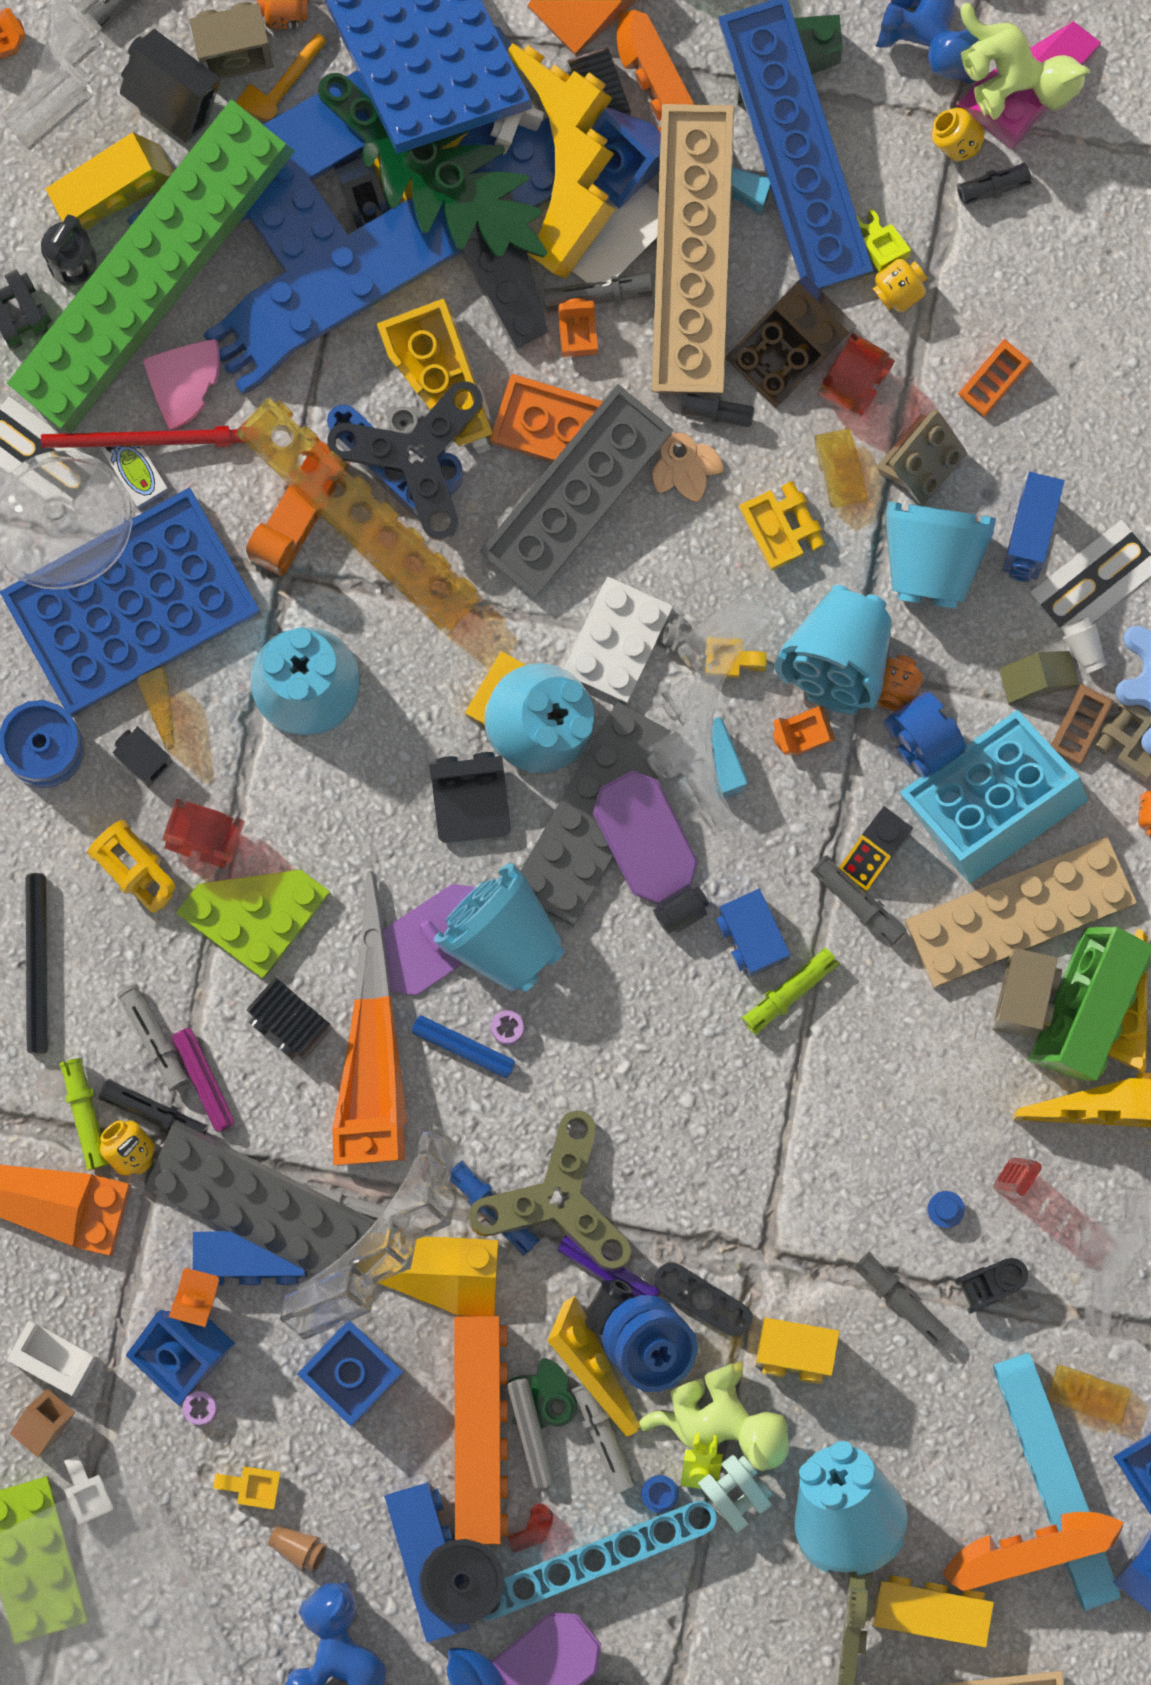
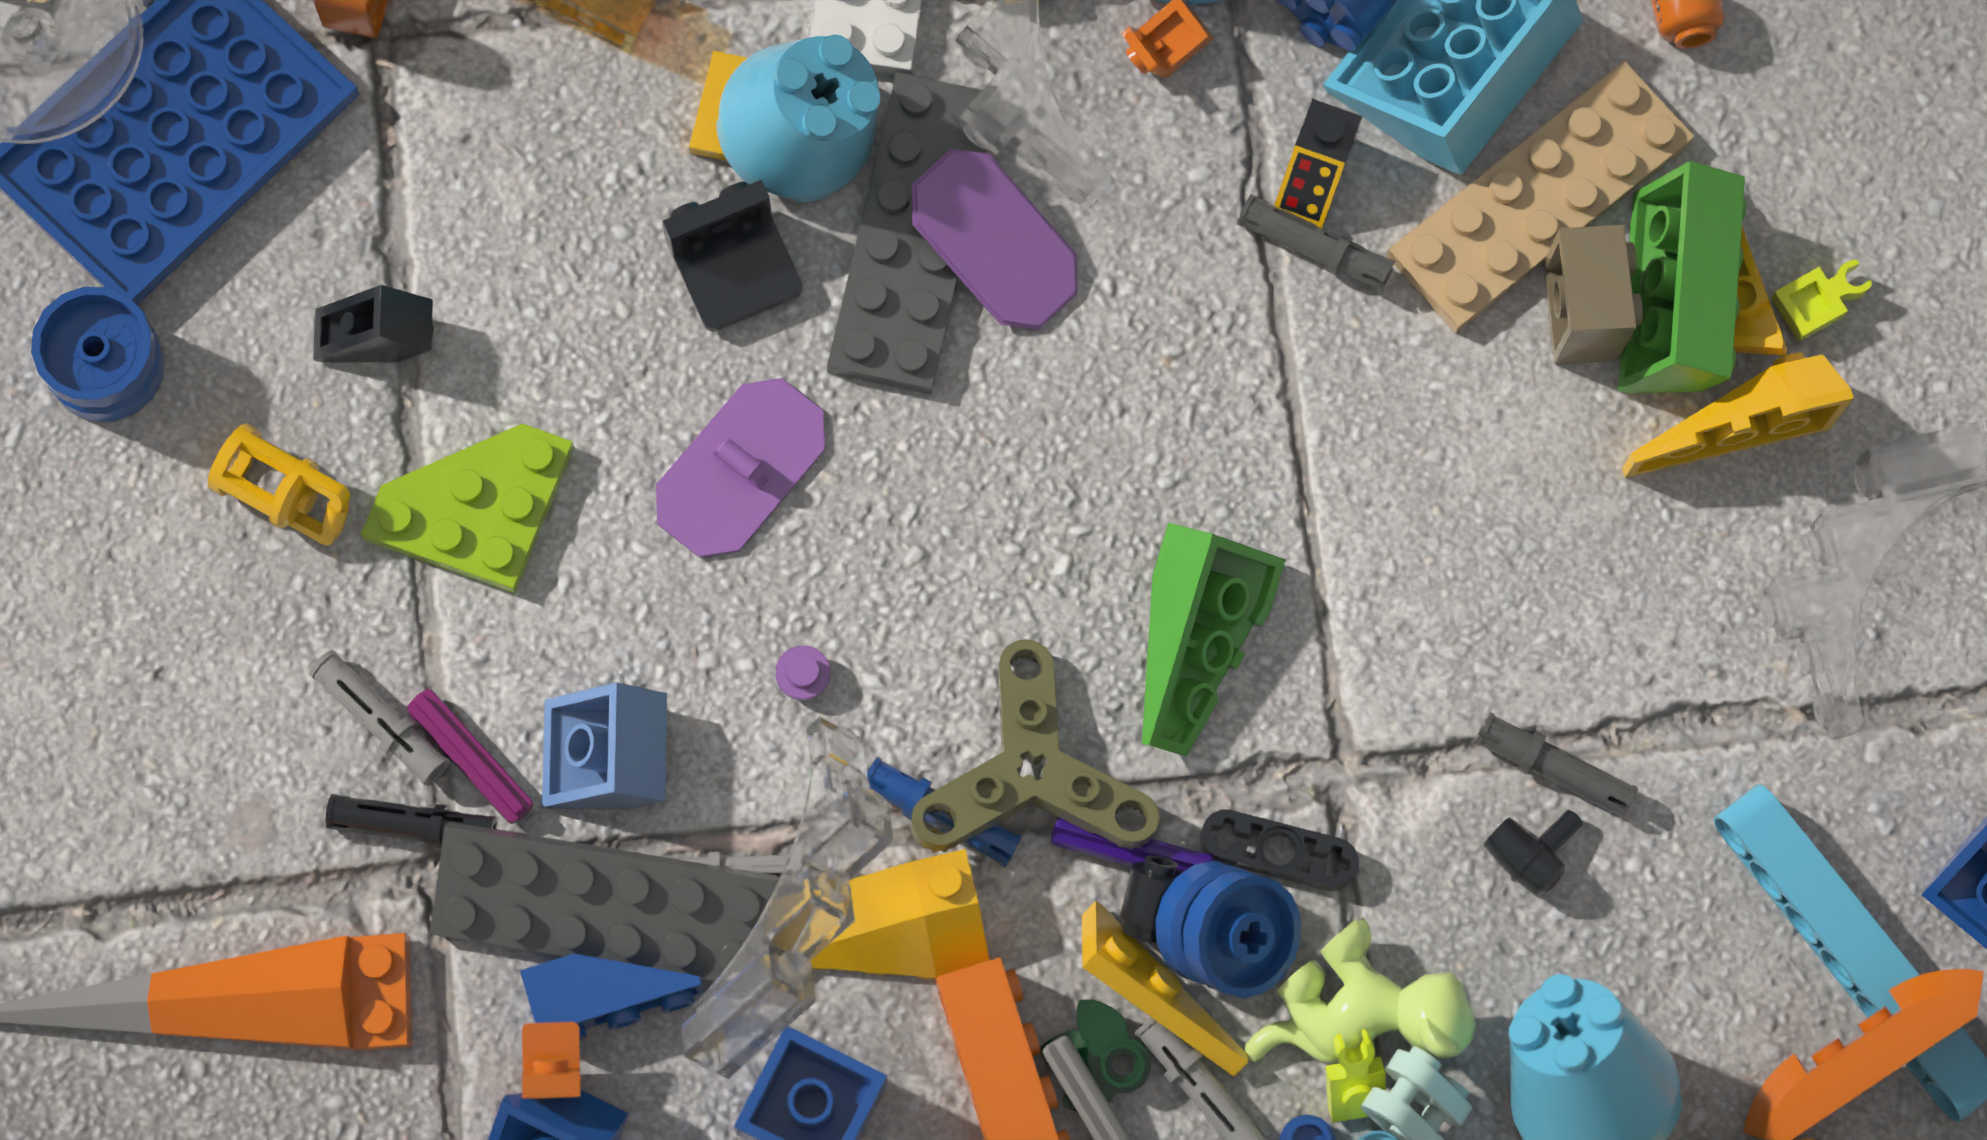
camera: 25 degrees left, 5 degrees down
black axle [25,873,48,1054] -> none
lime pin [59,1058,110,1171] -> none
yellow head [100,1120,155,1176] -> none
black brick [112,726,173,788] -> none
clear yellow slope [137,667,175,750] -> none
clear red brick [162,798,245,869] -> none
black brick [246,977,332,1061] -> none
medium azure cone [251,627,360,735] -> none
orange plate [332,871,408,1166] -> none
blue axle [412,1015,515,1078] -> none
medium azure cone [434,863,565,992] -> none
lavender bush [491,1010,524,1045] -> none
black brick [653,884,710,935] -> none
medium azure slope [709,717,748,800] -> none
blue brick [716,888,790,978] -> none
lime pin [741,947,840,1036] -> none
yellow brick [755,1317,839,1384] -> none
blue plate [927,1191,965,1228] -> none
black piece [954,1258,1029,1314] -> none
clear red slope [993,1157,1042,1203] -> none
clear yellow slope [1047,1364,1132,1426] -> none
none -> black slope [313,285,434,362]
none -> medium blue slope [542,682,667,809]
none -> medium lavender plate [775,645,830,701]
none -> bright green wedge [1142,523,1286,757]
none -> black piece [1483,810,1583,897]

